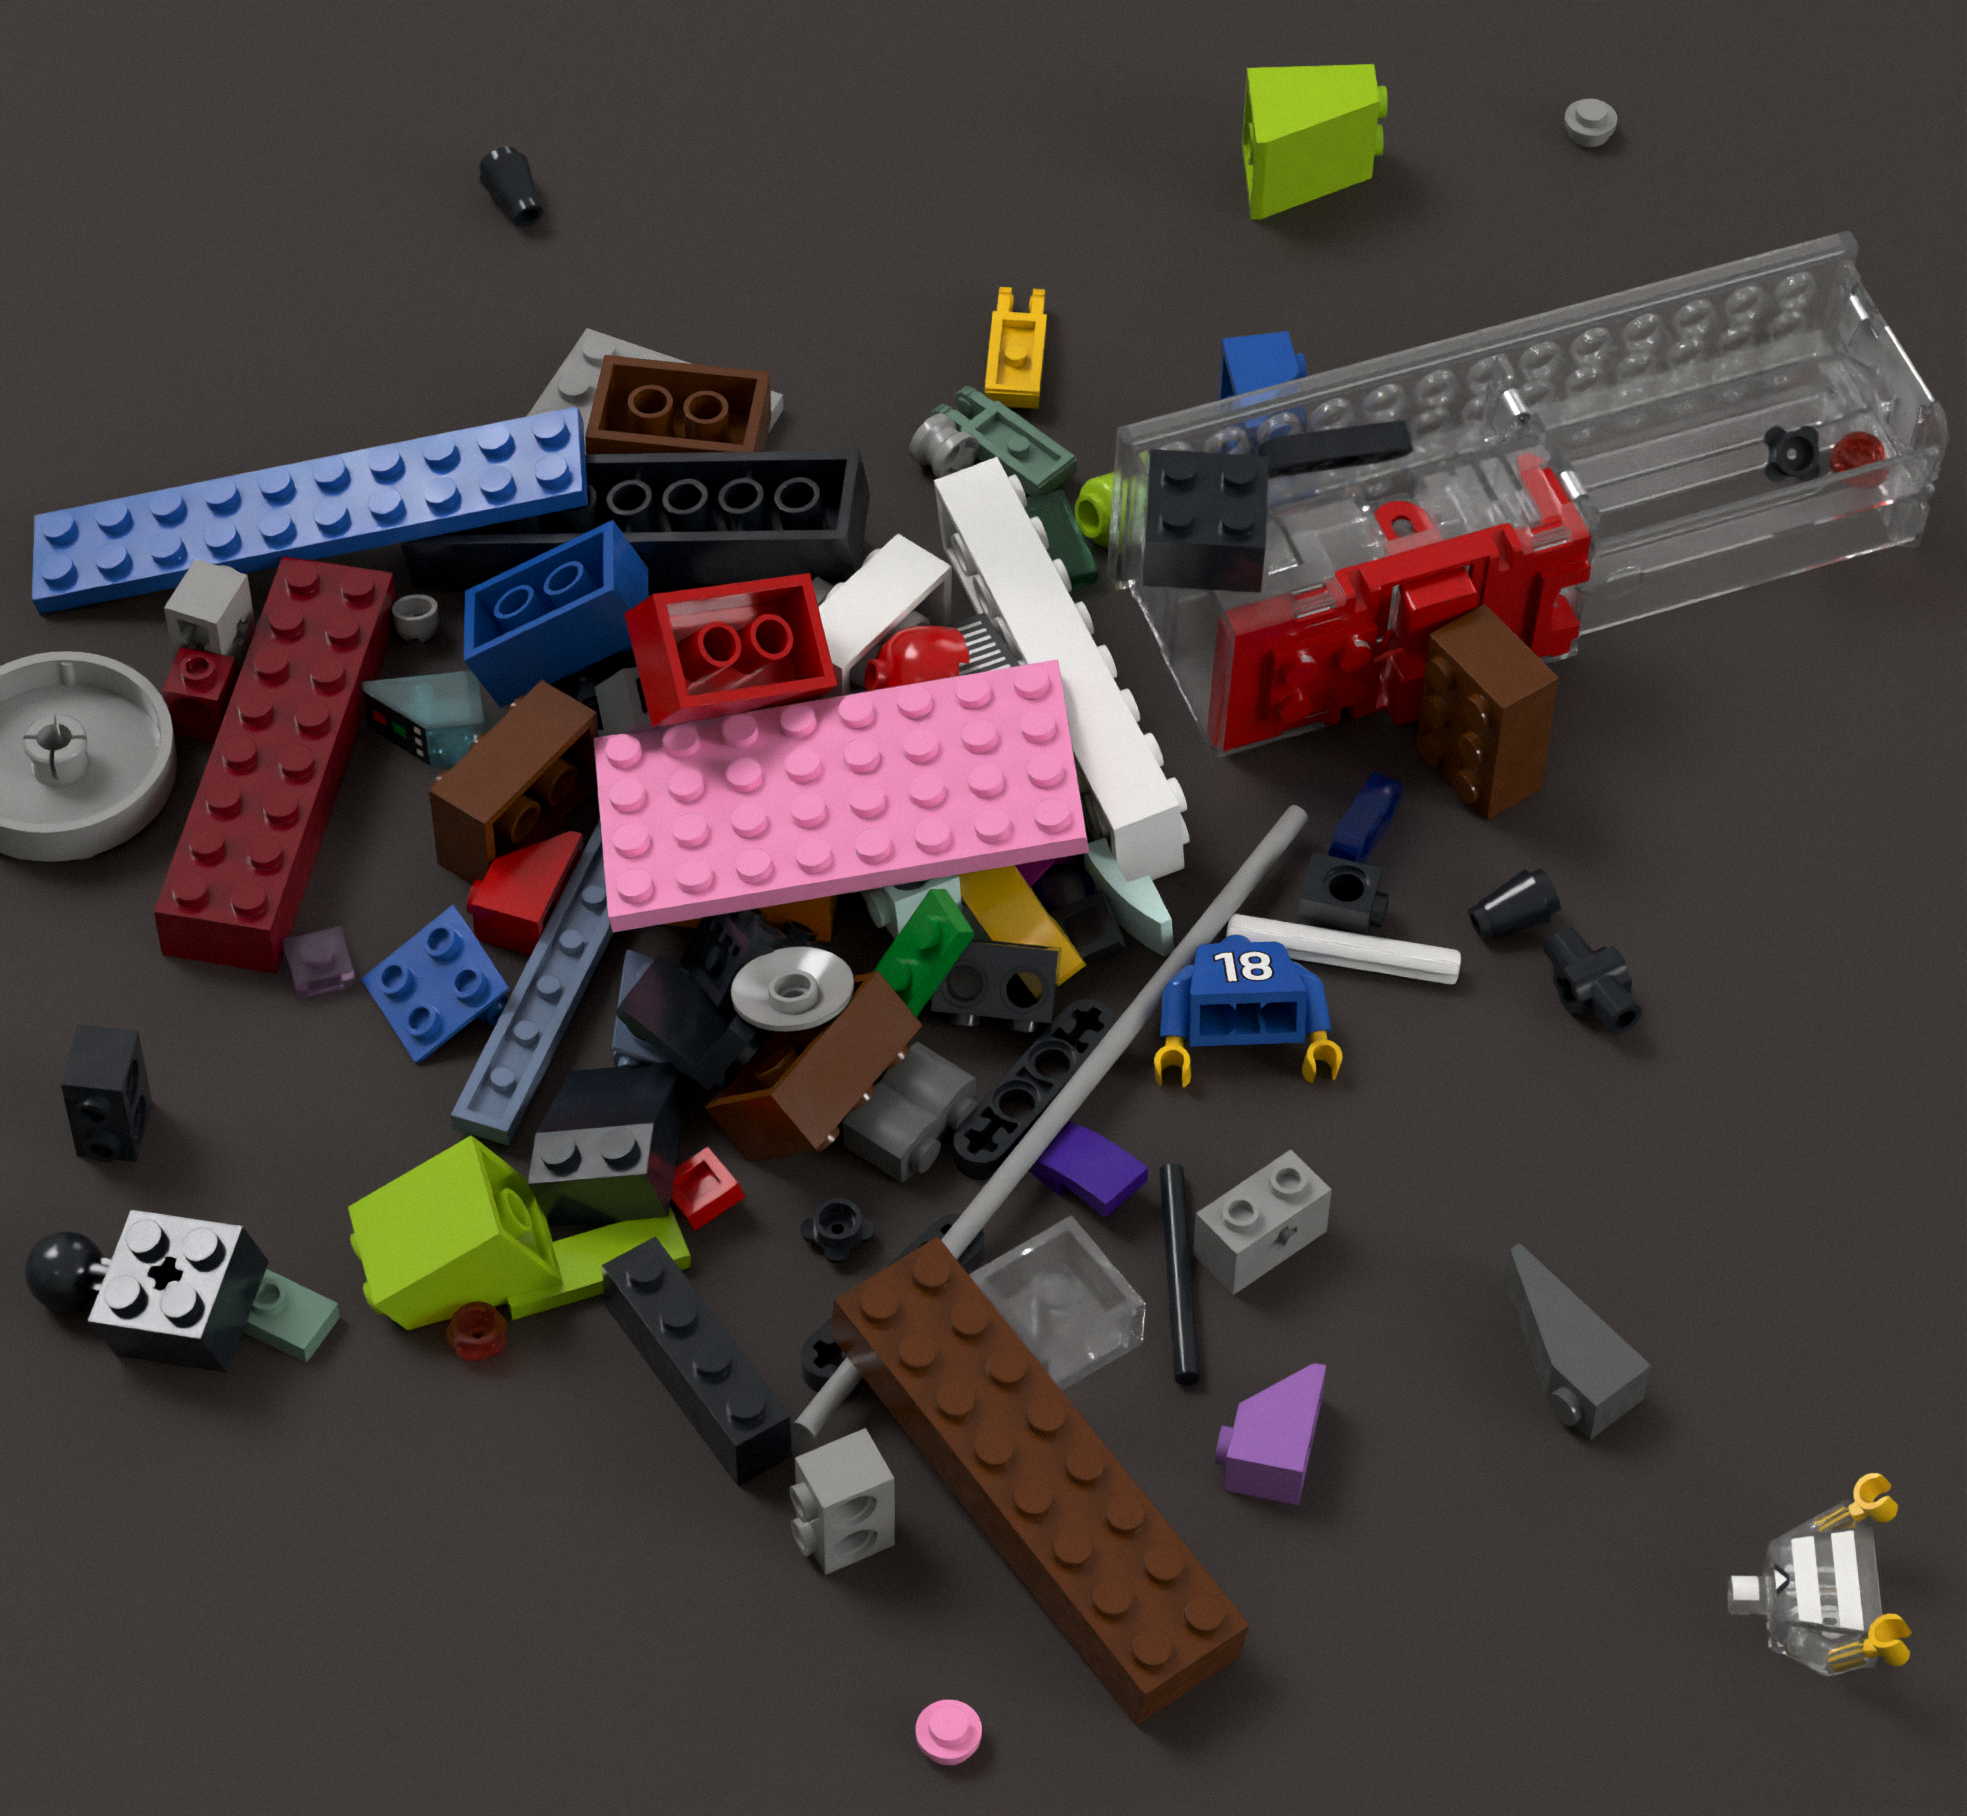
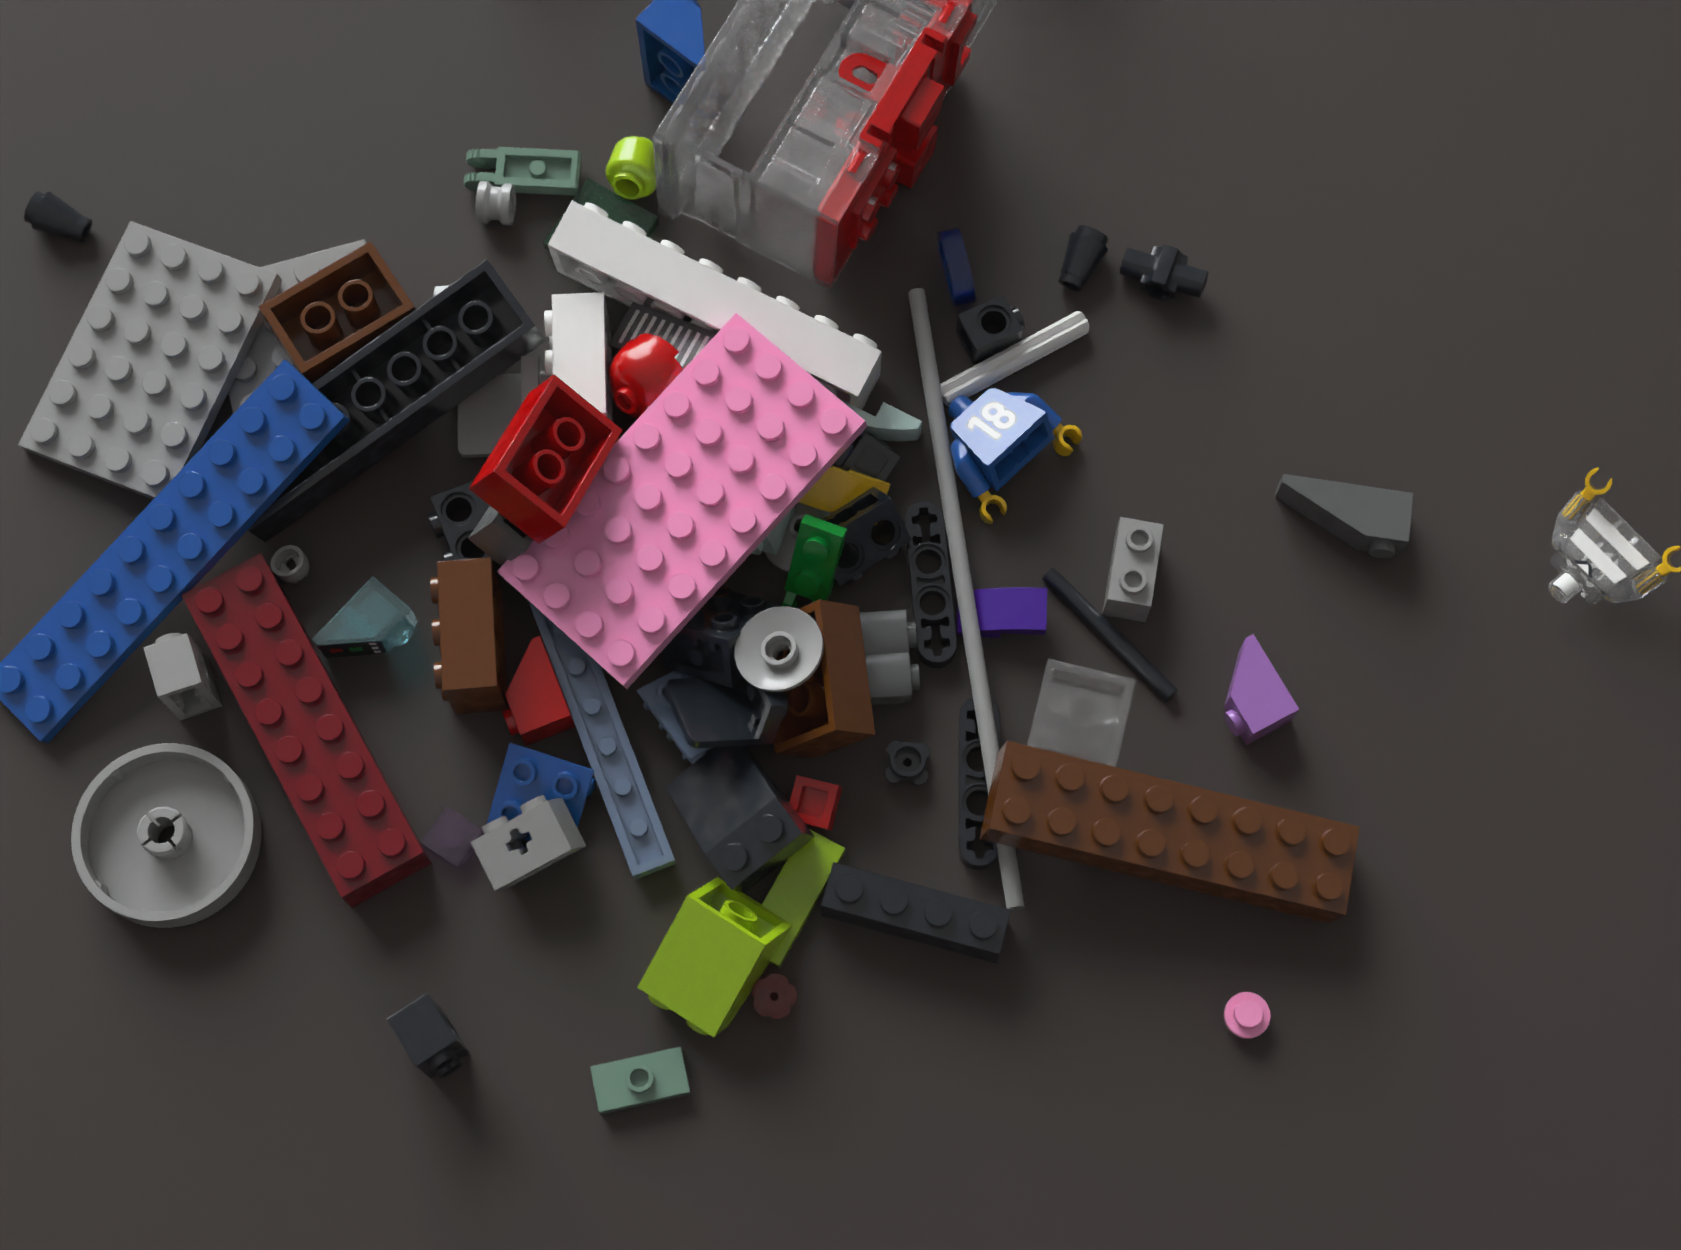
camera: 40 degrees left, 20 degrees up
black brick [25,1210,269,1373] -> none
dark red brick [162,647,238,743] -> none
blue brick [463,520,649,708] -> none
light grey brick [789,1428,895,1575] -> none
yellow hinge [984,287,1047,409] -> none
black brick [1142,449,1269,593] -> none
black beam [1255,421,1413,478] -> none
reddish brown brick [1416,604,1559,820] -> none
none -> light grey plate [18,221,283,500]
none -> light grey brick [471,795,586,891]

